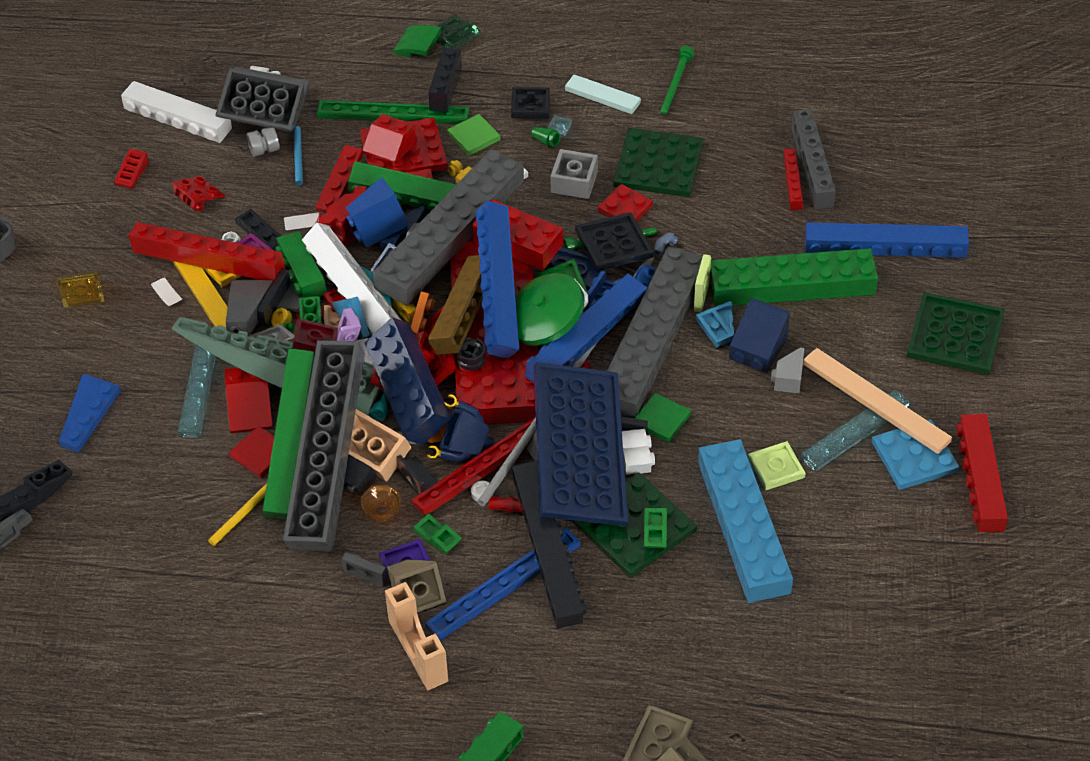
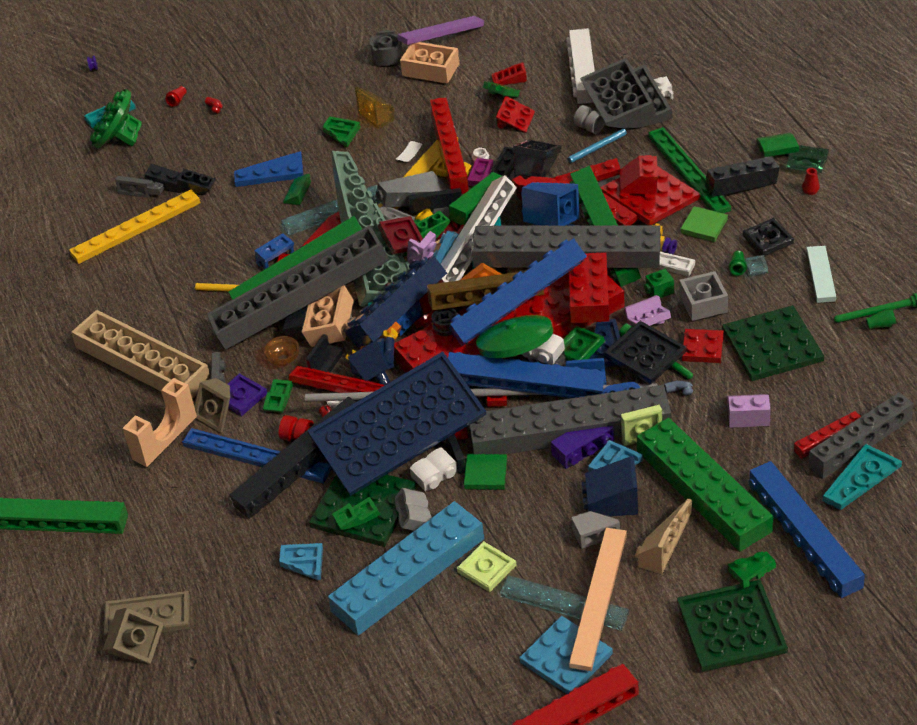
camera: 65 degrees right, 5 degrees down
none -> yellow plate [69,190,200,264]
none -> tan brick [71,310,211,398]
none -> blue hinge [254,233,294,270]
none -> red wheel [279,415,314,442]
none -> dark azure wing [279,543,323,580]
none -> green slope [283,174,311,205]
none -> green wing [323,116,360,147]
none -> light grey brick [395,488,432,531]
none -> medium lavender tile [398,16,484,45]
none -> light nougat brick [400,42,459,84]
none -> green wing [483,81,520,99]
none -> black piece [512,139,562,178]
none -> dark purple slope [551,426,614,469]
none -> lavender bracket [624,295,671,327]
none -> tan wedge [636,499,692,574]
none -> green brick [644,268,674,298]
none -> lavender slope [726,394,770,428]
none -> green wing [727,551,776,588]
none -> red cone [802,168,820,195]
none -> teal wing [823,444,902,510]
none -> green cone [866,309,896,329]

